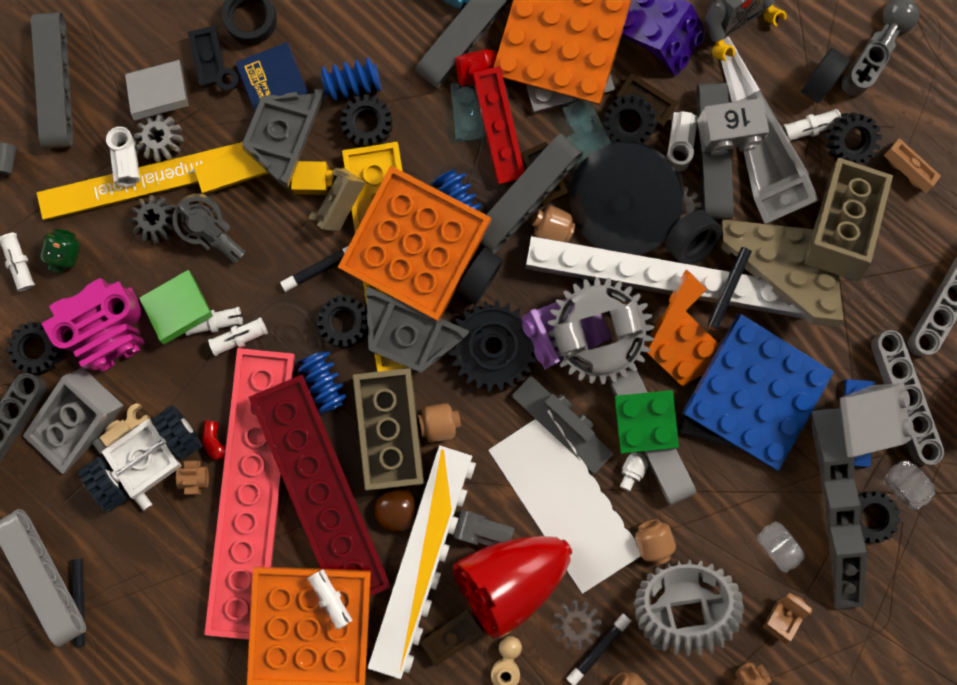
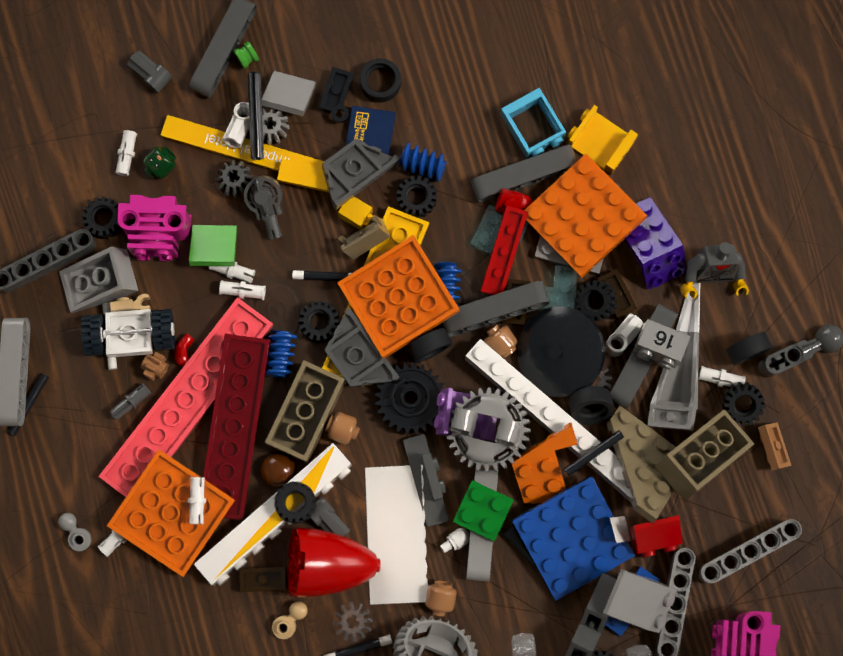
camera: 30 degrees right, 5 degrees down
none -> dark grey axle [110,383,152,420]
none -> bright green wheel [233,41,259,69]
none -> black axle [247,72,264,160]
none -> black tyre [274,481,316,524]
none -> white sticker [610,516,631,543]
none -> red slope [629,515,683,558]

